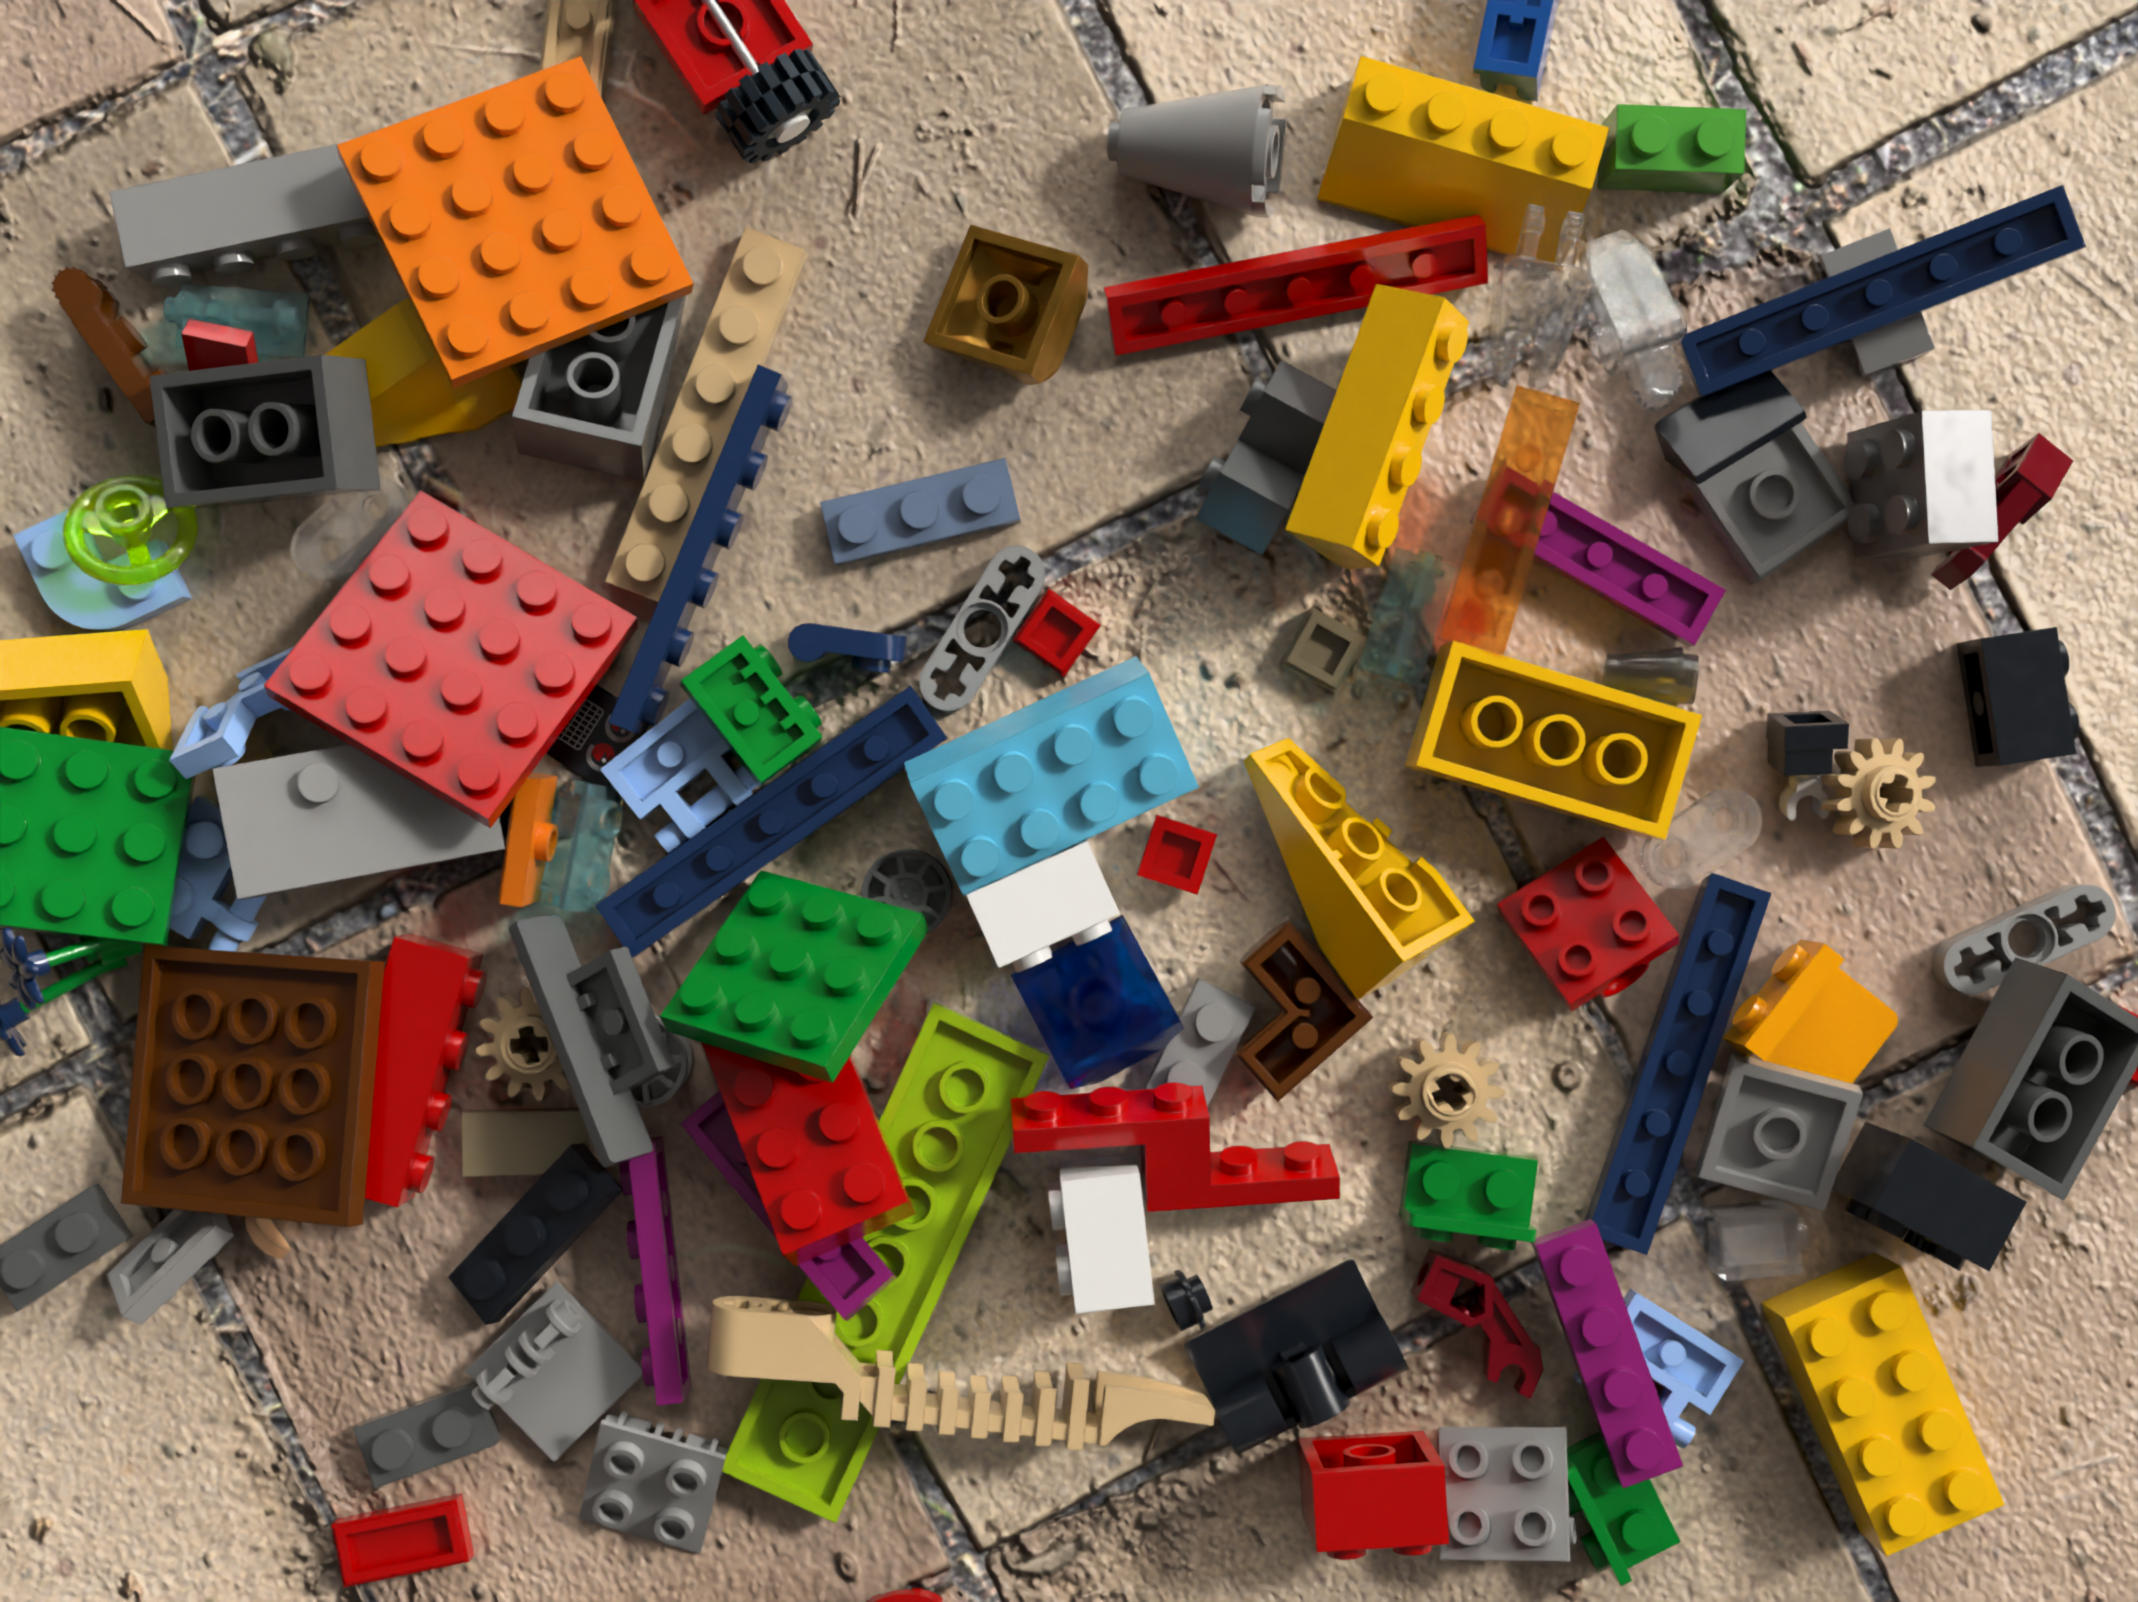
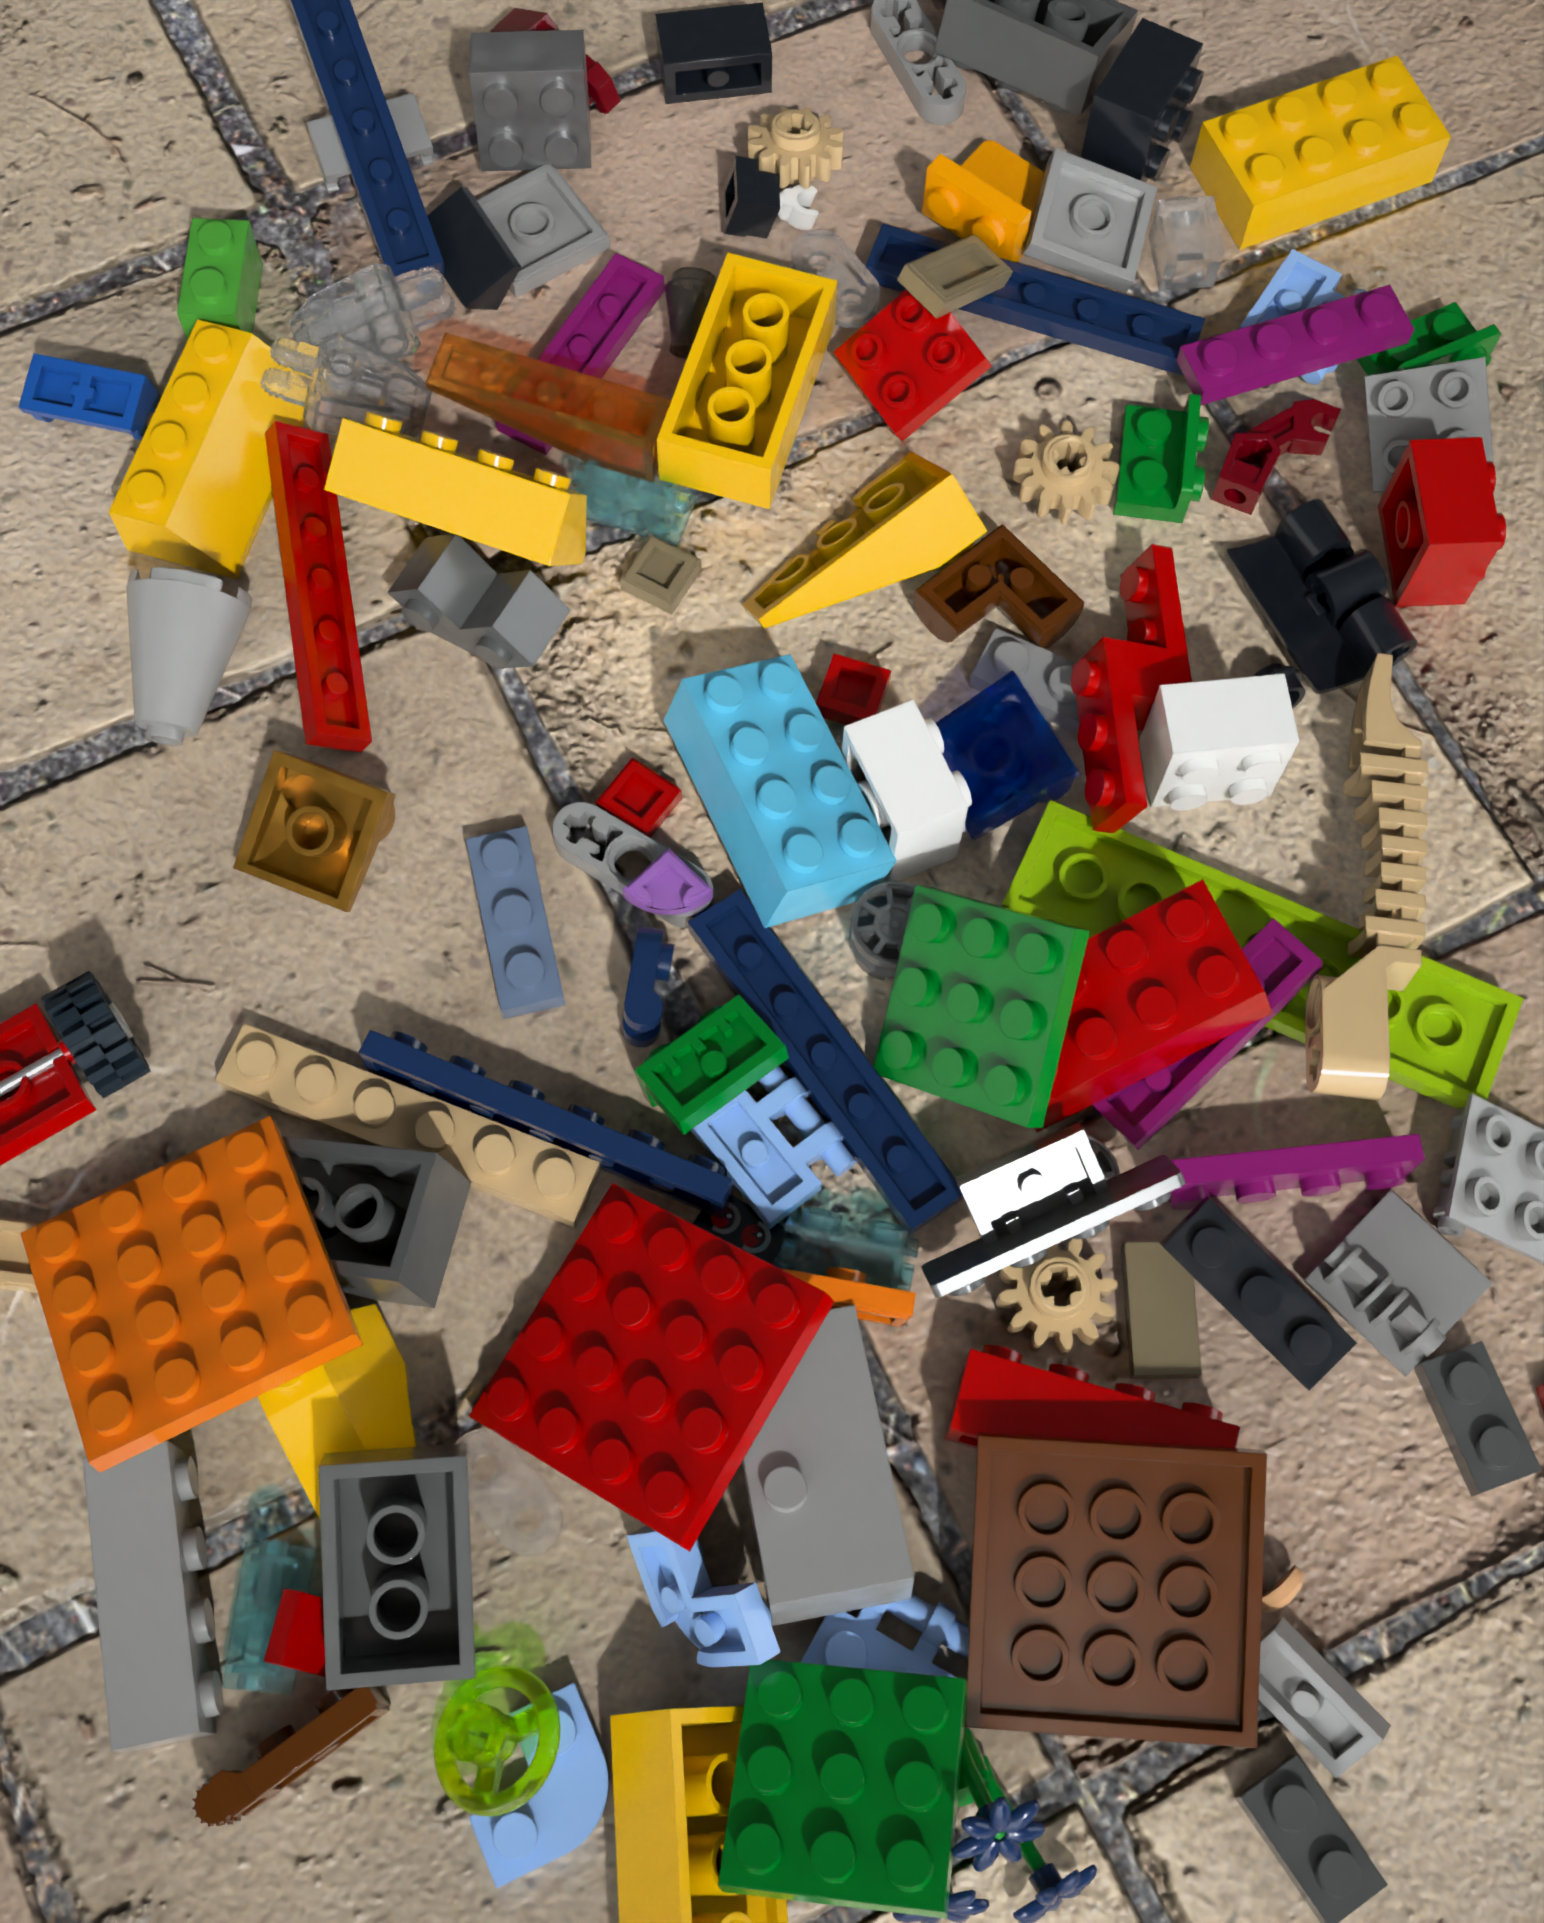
camera: 90 degrees left, 20 degrees down
none -> medium lavender tile [623,848,713,915]
none -> dark tan tile [897,234,1013,319]

